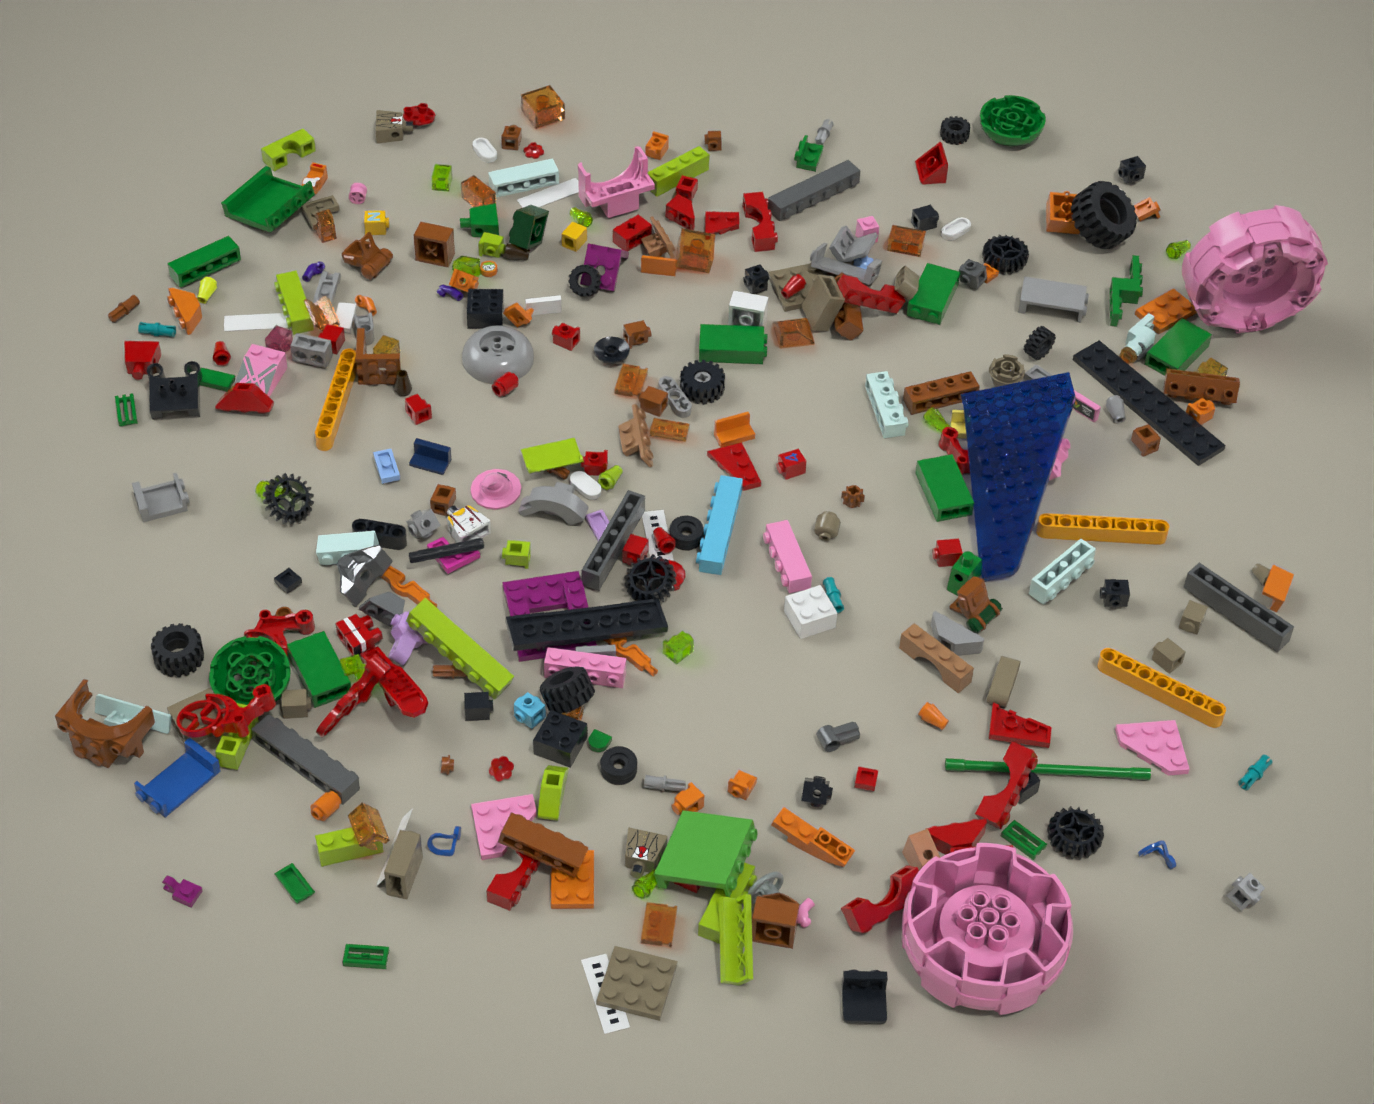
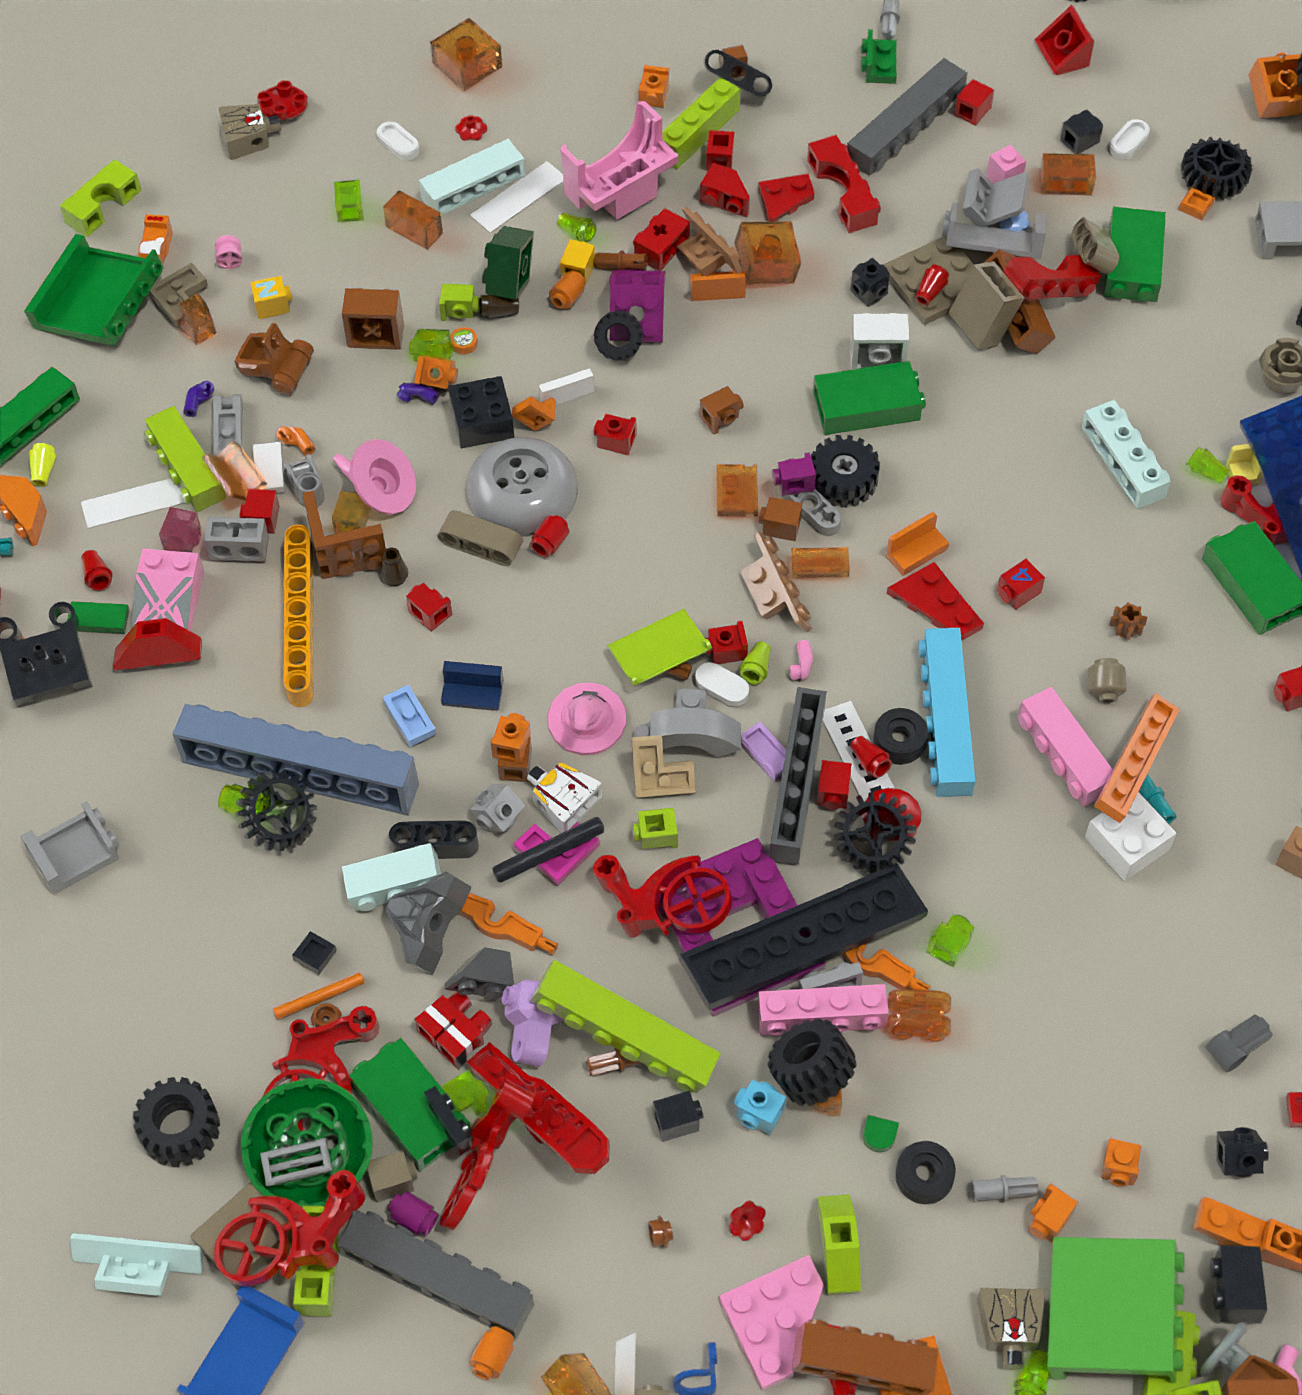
camera: 10 degrees left, 10 degrees up
dark orange piece [55,679,155,769] -> none
green torso [460,203,499,238] -> none
dark orange brick [501,125,522,151] -> none
black brick [533,710,588,768] -> none
black dish [594,336,630,363] -> none
clear orange slope [772,318,815,349] -> none
dark orange brick [903,371,980,415] -> none
dark grey brick [959,259,987,289] -> none
none -> sand blue brick [173,704,419,816]
none -> light grey tile [260,1138,333,1187]
none -> orange bar [273,972,365,1020]
none -> bright pink piece [333,439,416,515]
none -> magenta brick [388,1191,439,1237]
none -> black plate [424,1086,472,1156]
none -> dark tan beam [437,510,523,566]
none -> orange brick [491,713,531,763]
none -> orange brick [549,271,586,309]
none -> red piece [593,855,733,938]
none -> dark orange axle [594,250,648,271]
none -> tan plate [632,735,696,797]
none -> black beam [704,49,772,97]
none -> magenta brick [772,452,816,496]
none -> bright pink arm [789,640,814,681]
none -> clear orange brick [887,989,951,1042]
none -> red brick [954,79,994,126]
none -> orange plate [1094,693,1180,823]
none -> black brick [1210,1245,1268,1323]

